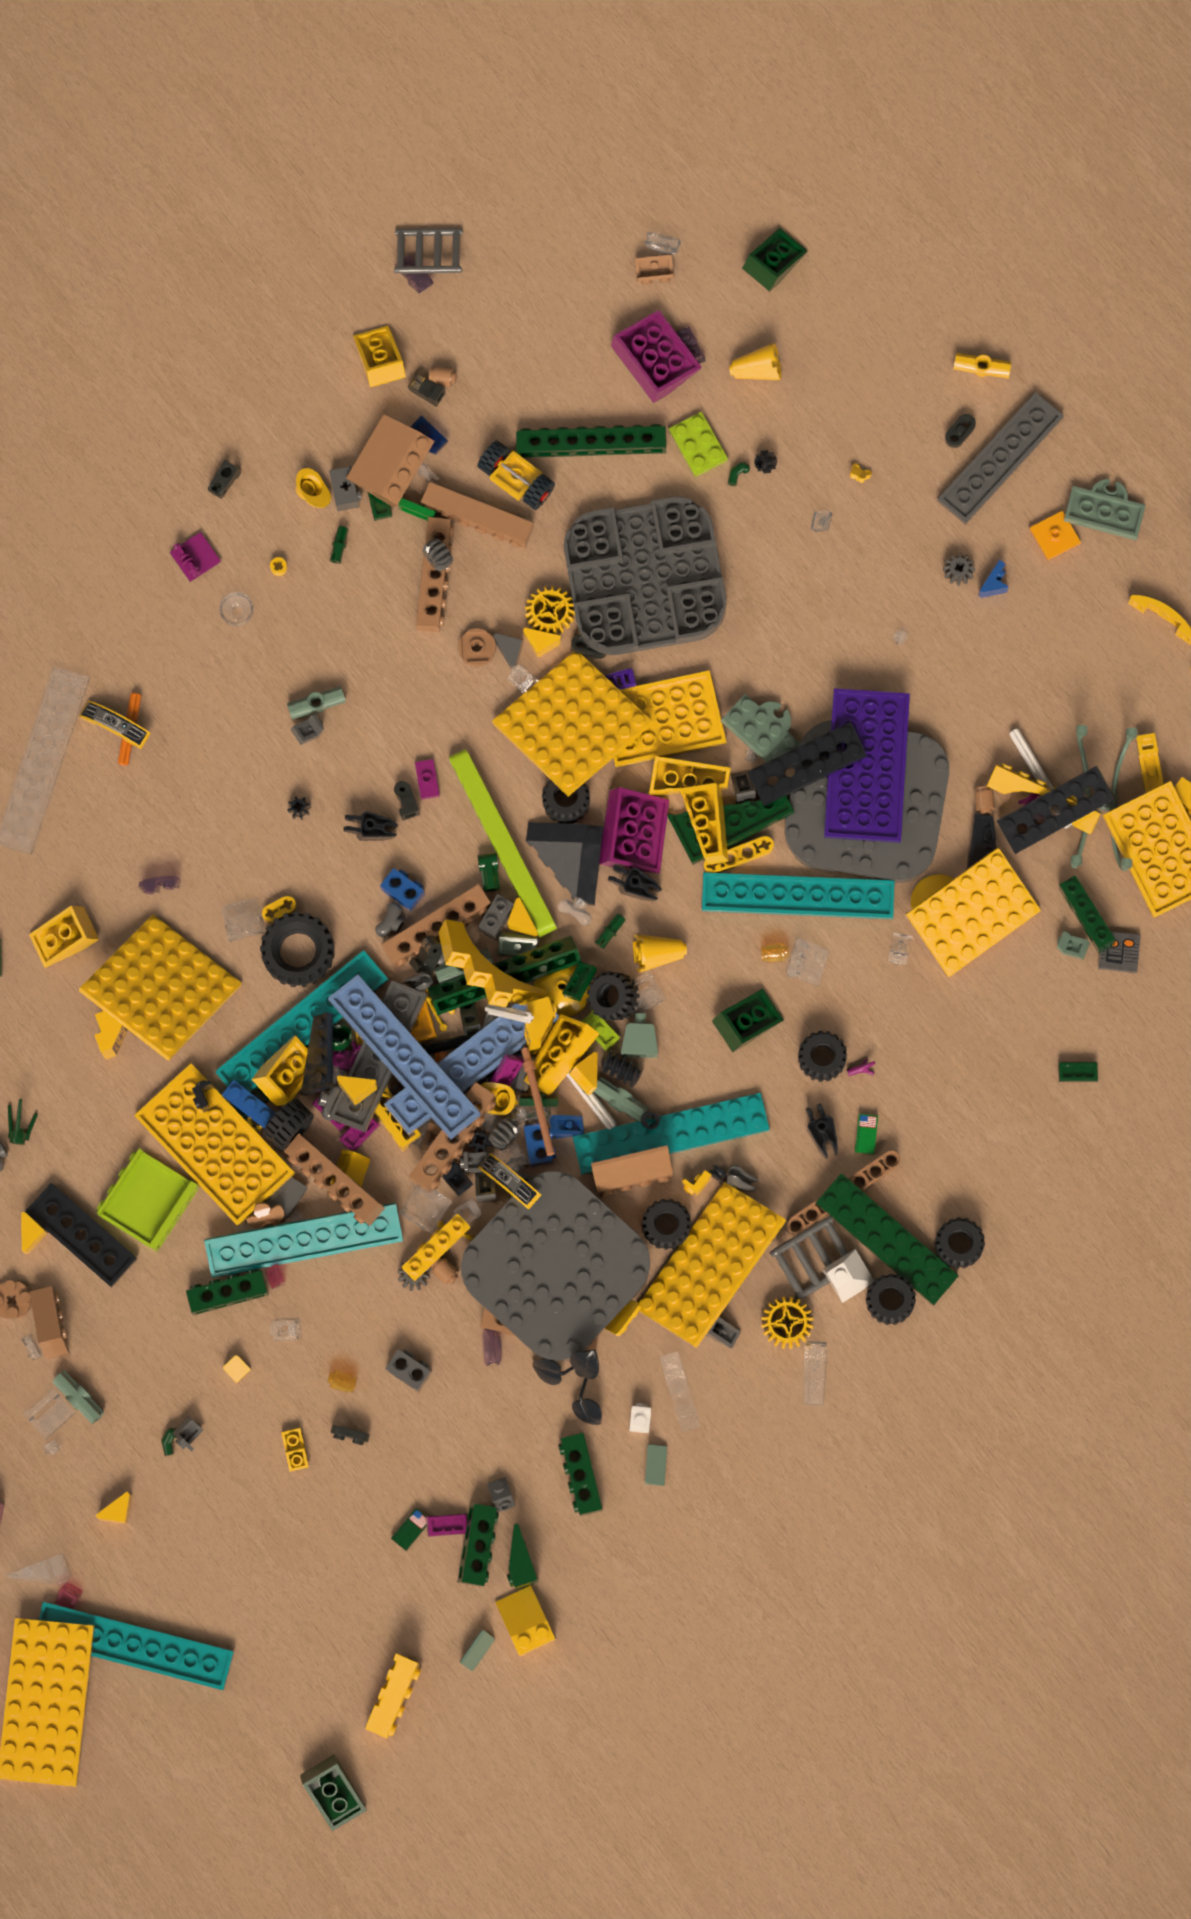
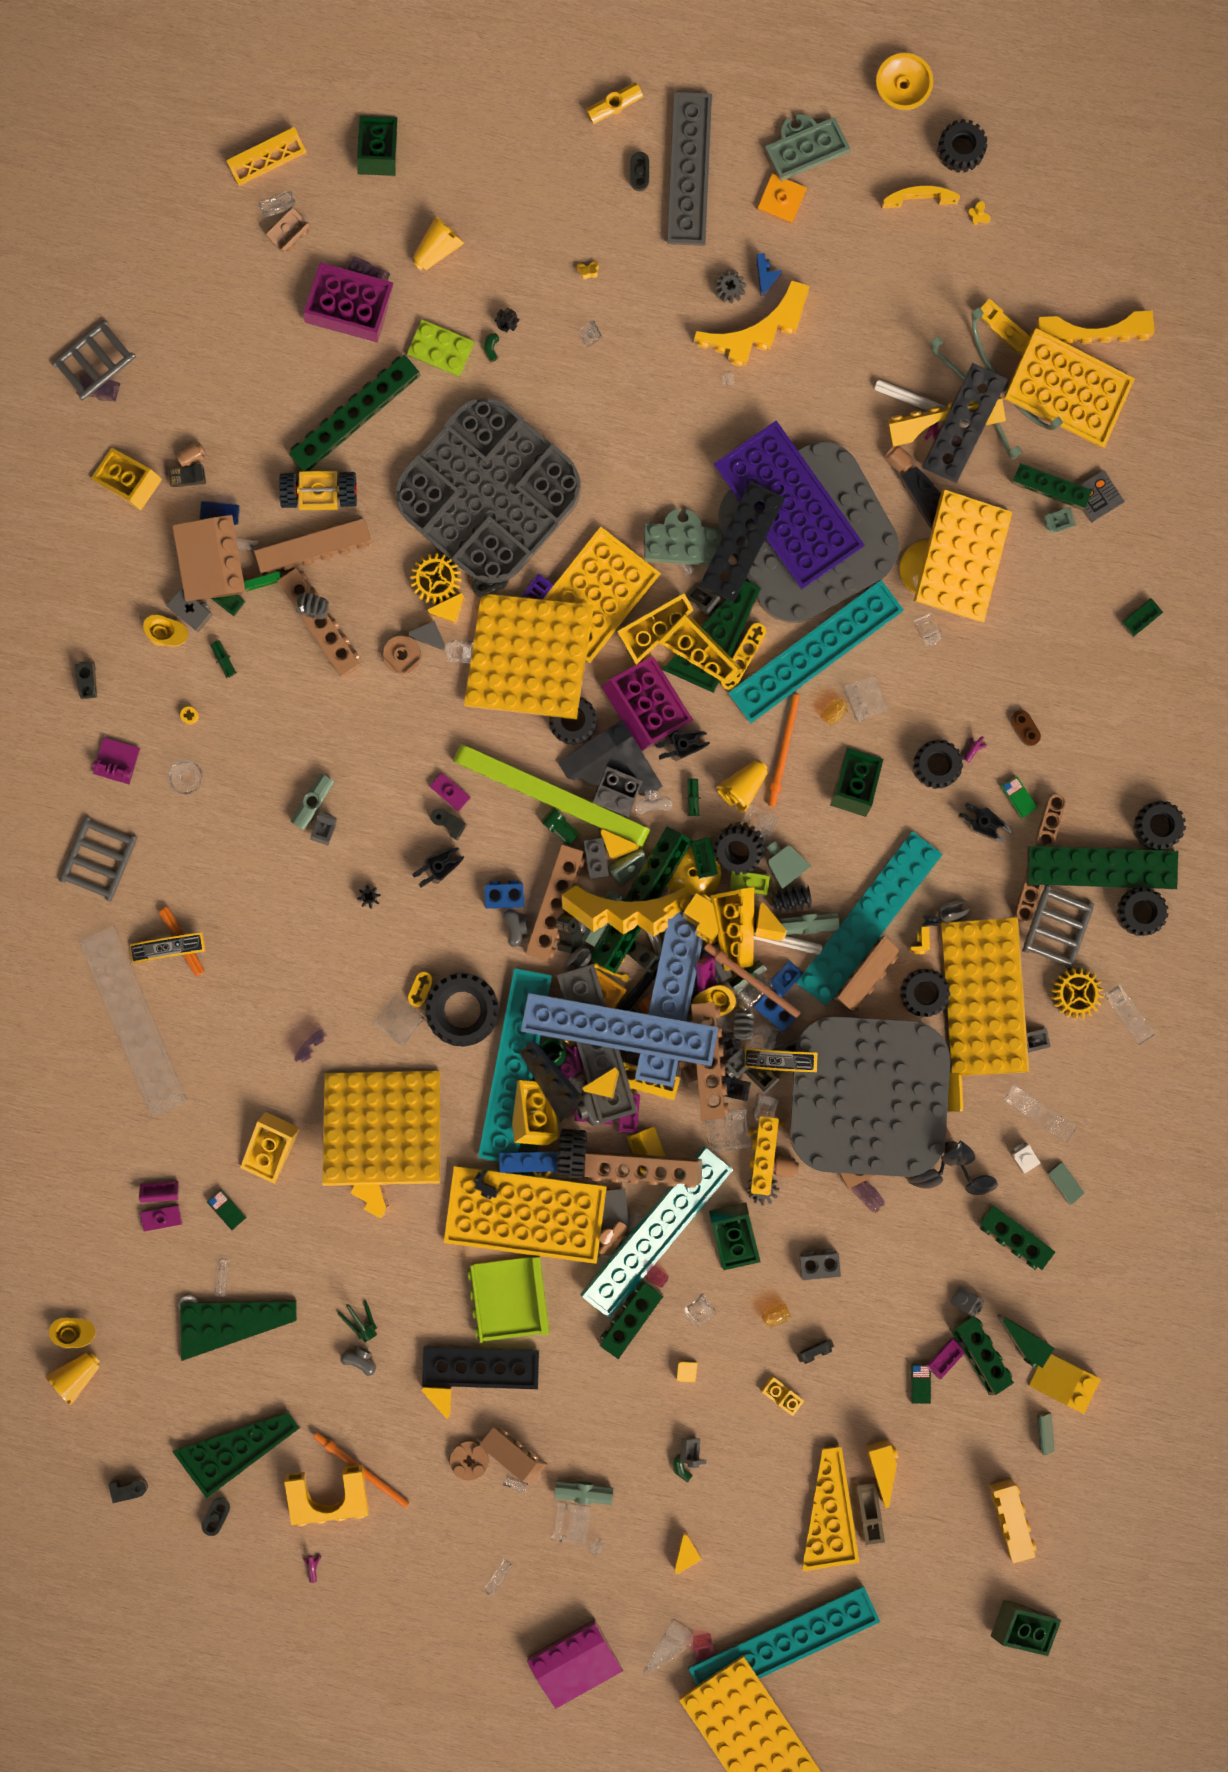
camera: 45 degrees left, 10 degrees up
white axle [485,1004,534,1023] -> none
black bush [640,1111,660,1130] -> none
white slope [822,1249,874,1303] -> none
none -> dark grey bar [59,816,137,902]
none -> yellow fence [226,127,307,186]
none -> flat silver slope [591,767,643,817]
none -> yellow arch [694,281,810,367]
none -> dark green slope [709,1202,761,1271]
none -> orange bar [768,694,800,807]
none -> yellow wing [802,1446,860,1571]
none -> dark tan slope [857,1483,885,1547]
none -> yellow slope [866,1439,899,1509]
none -> reddish brown plate [1011,710,1041,746]

